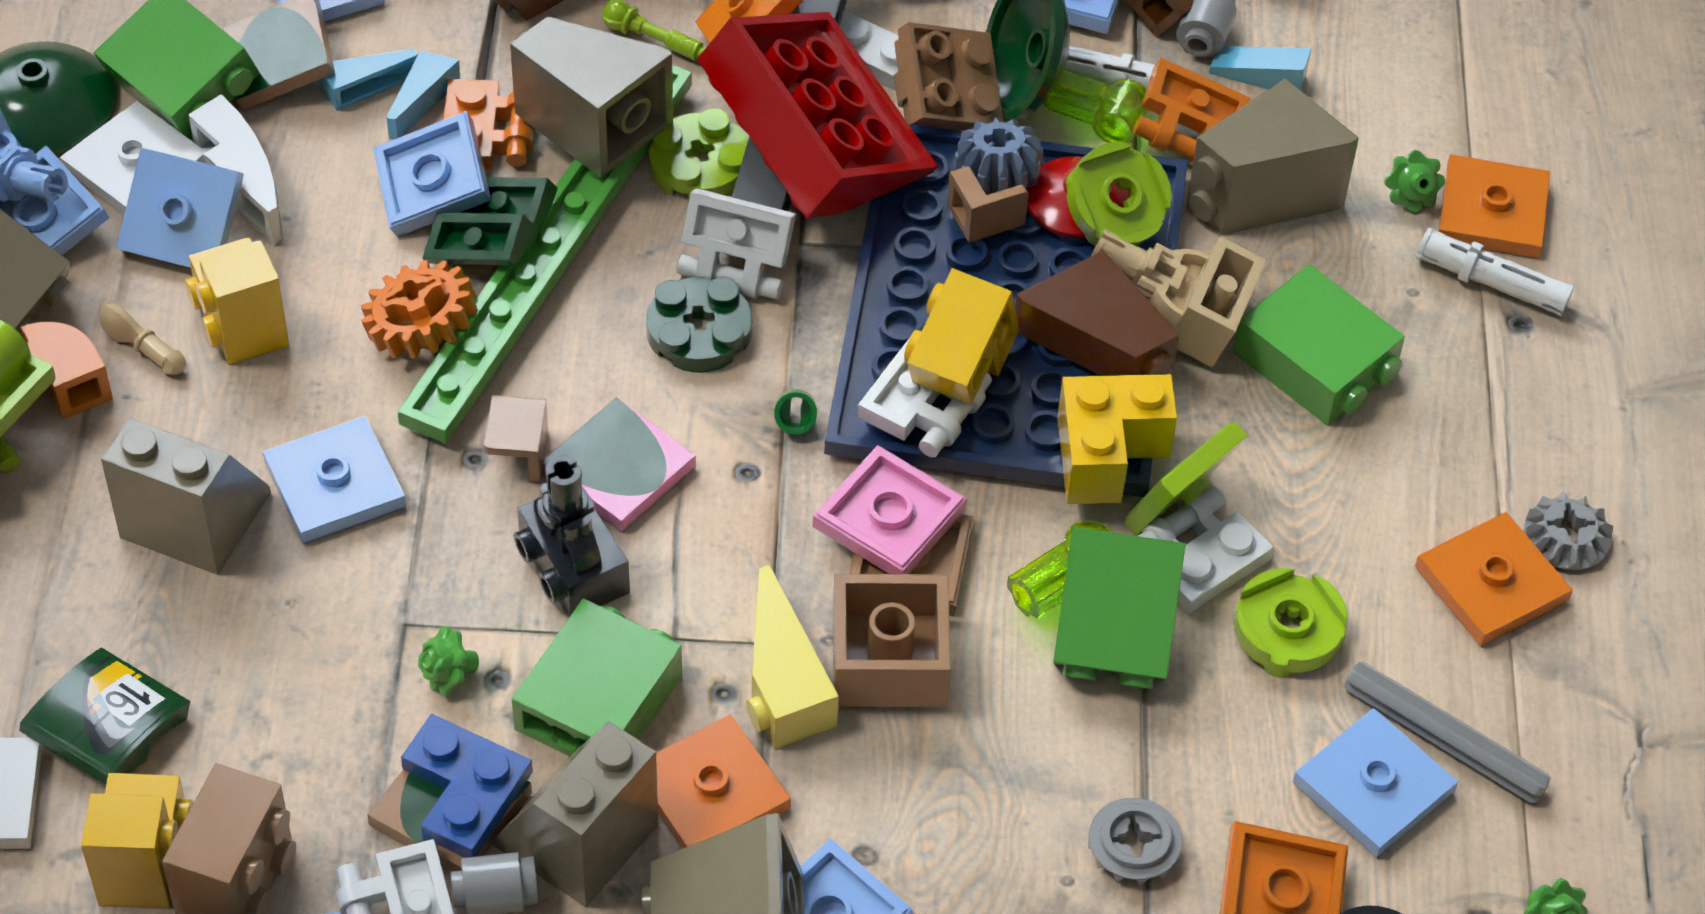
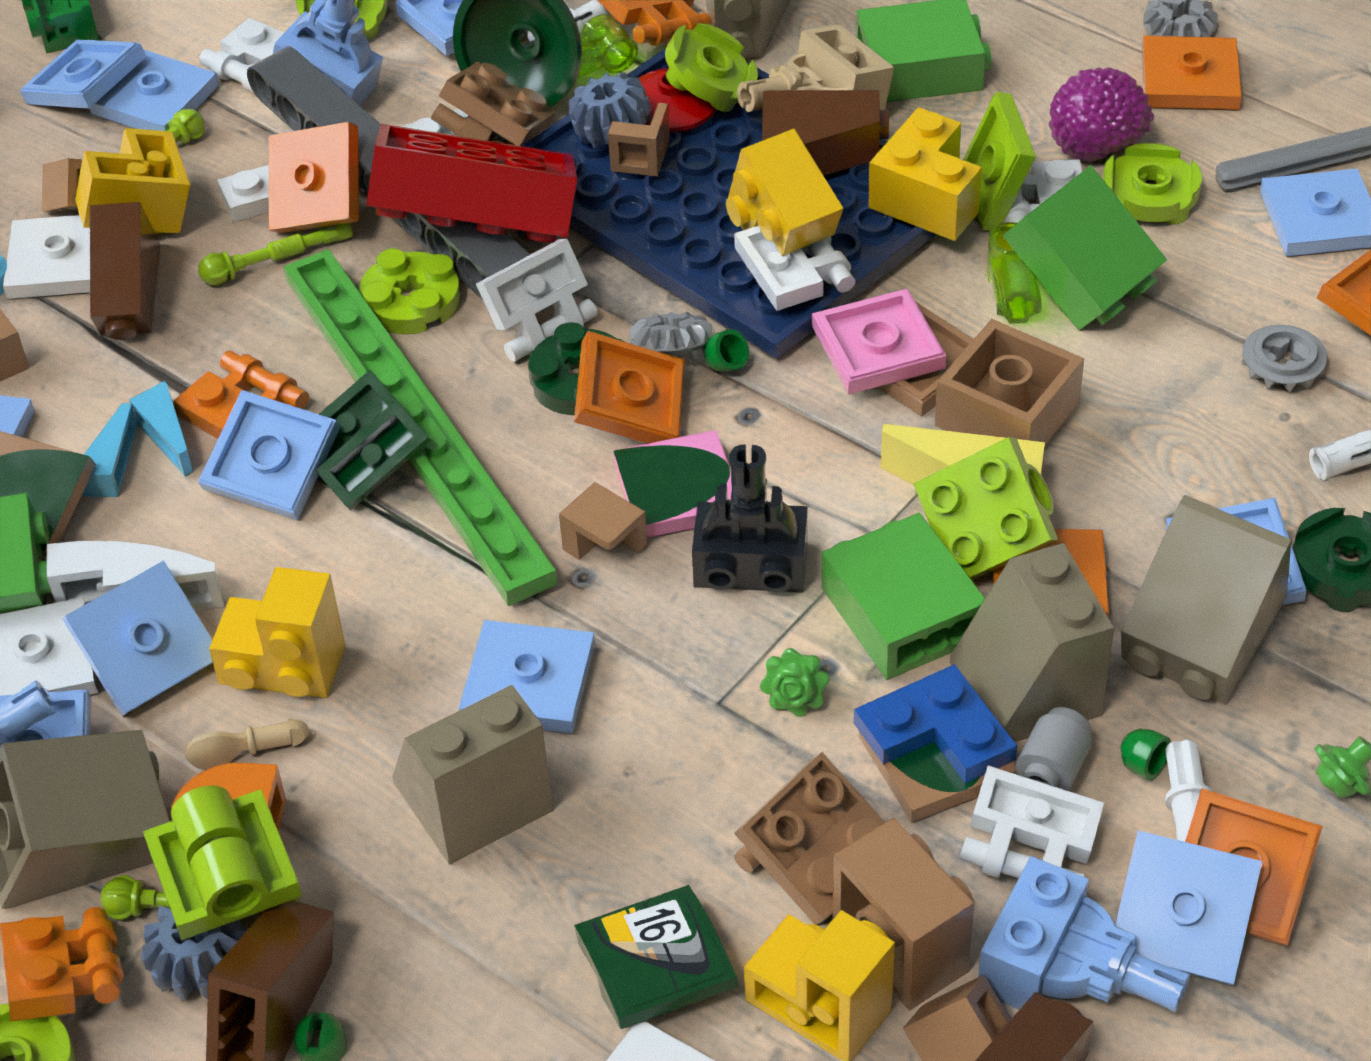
camera: 50 degrees left, 5 degrees down
orange gear [361,260,478,359] -> none
dark tan slope [510,16,673,178] -> none
none -> orange plate [574,331,685,444]
none -> light grey gear [630,312,712,355]
none -> medium nougat plate [734,752,885,925]
none -> lime plate [913,437,1058,581]
none -> magenta hair [1049,67,1154,162]

